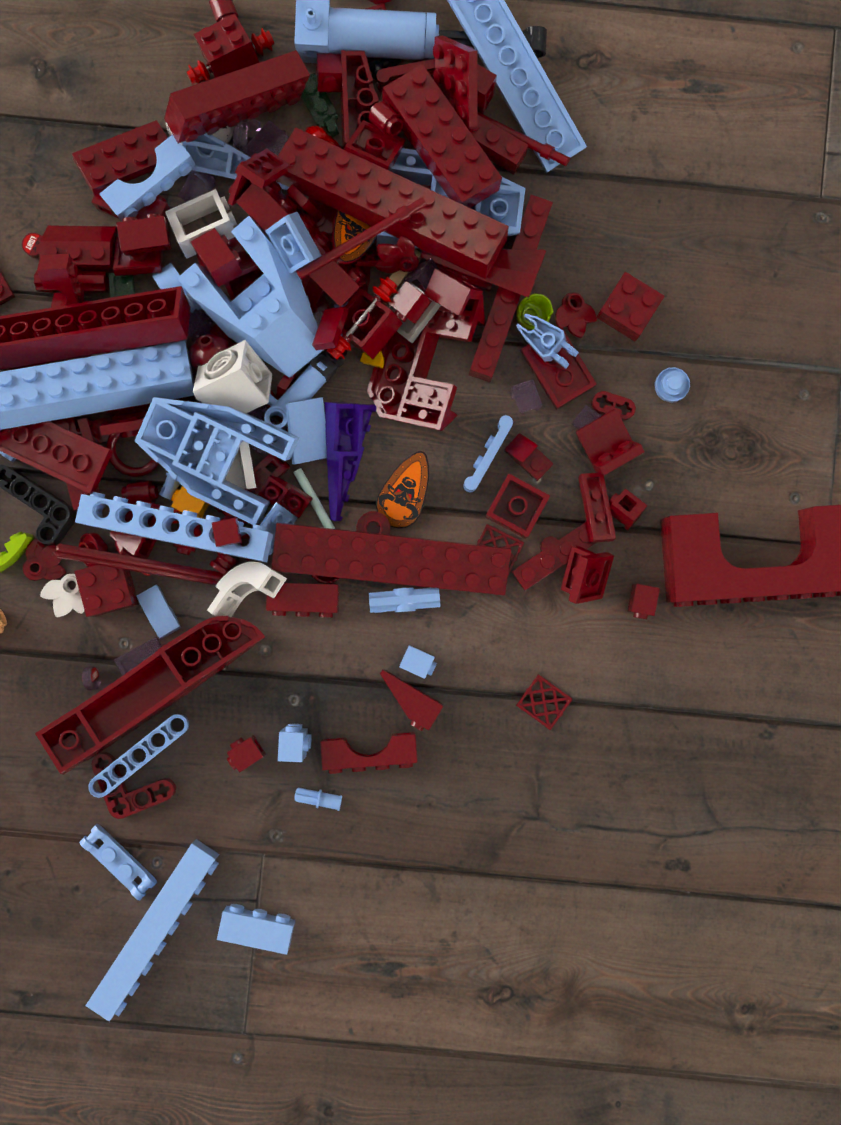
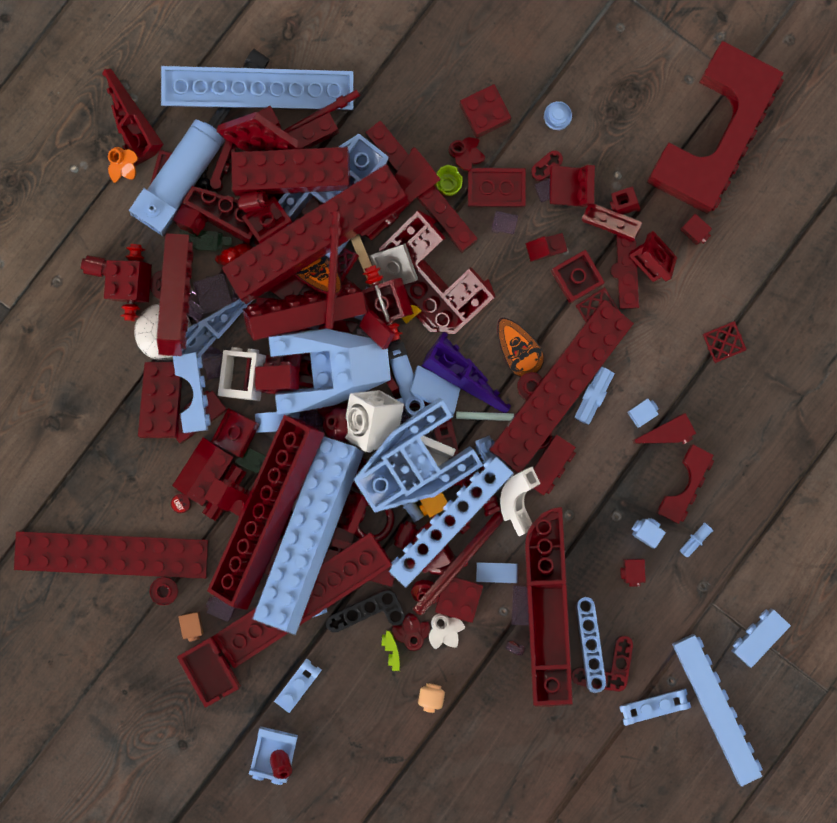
camera: 55 degrees left, 0 degrees up
dark red brick [116,213,172,256] -> none
dark red tile [212,518,242,548] -> none
dark red bracket [228,148,290,206] -> none
dark red slope [258,475,313,518] -> none
light blue slope [265,212,322,274] -> none
dark red tile [287,184,323,221] -> none
dark red plate [375,235,419,273] -> none
brick [389,281,432,324] -> none
panel [403,258,439,289] -> none
panel [425,269,483,315] -> none
light blue plate [463,415,513,493] -> none
light blue hinge [516,314,579,368] -> none

